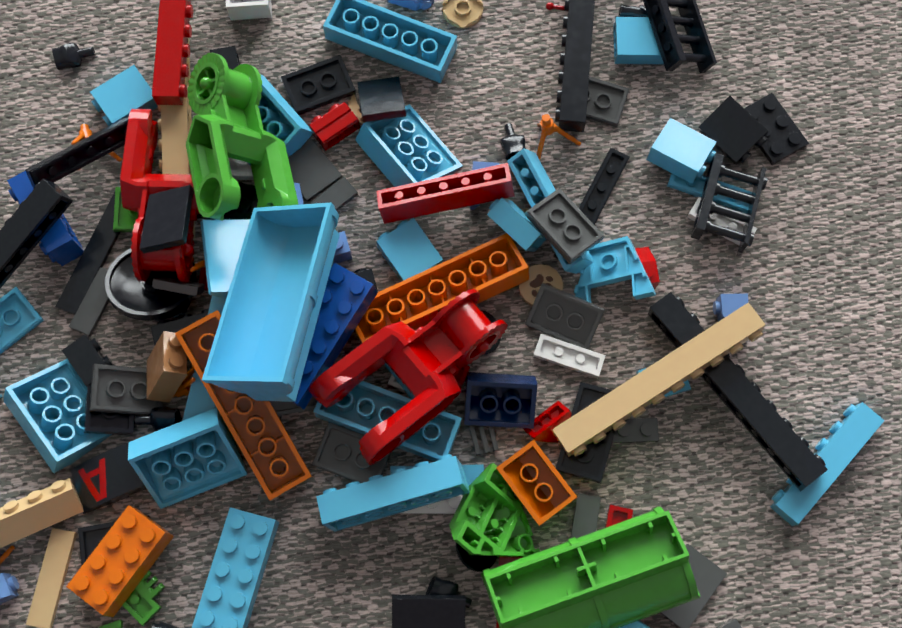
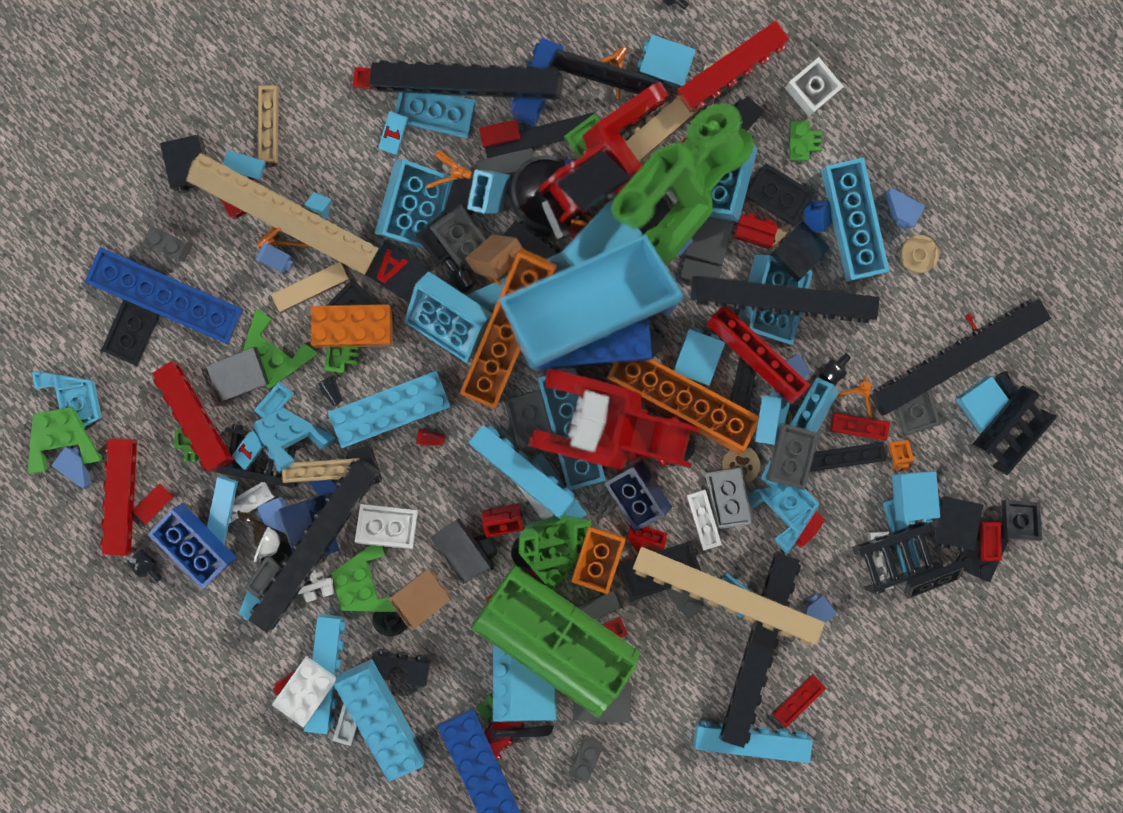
camera: 55 degrees right, 15 degrees up
none -> red cone [416,427,445,446]
none -> orange plant [426,150,473,189]
none -> medium azure brick [467,170,510,213]
none -> red tile [479,120,521,148]
none -> red brick [482,503,524,538]
none -> white brick [569,391,609,452]
none -> black brick [690,276,880,323]
none -> black tile [730,356,756,410]
none -> red tile [772,674,827,728]
none -> bright green hinge [789,121,823,161]
none -> blue panel [803,201,832,232]
none -> red tile [830,413,890,440]
none -> orange bracket [888,440,914,472]
none -> black tile [904,560,965,599]
none -> red tile [980,521,1002,561]
none -> black plate [1001,500,1042,541]

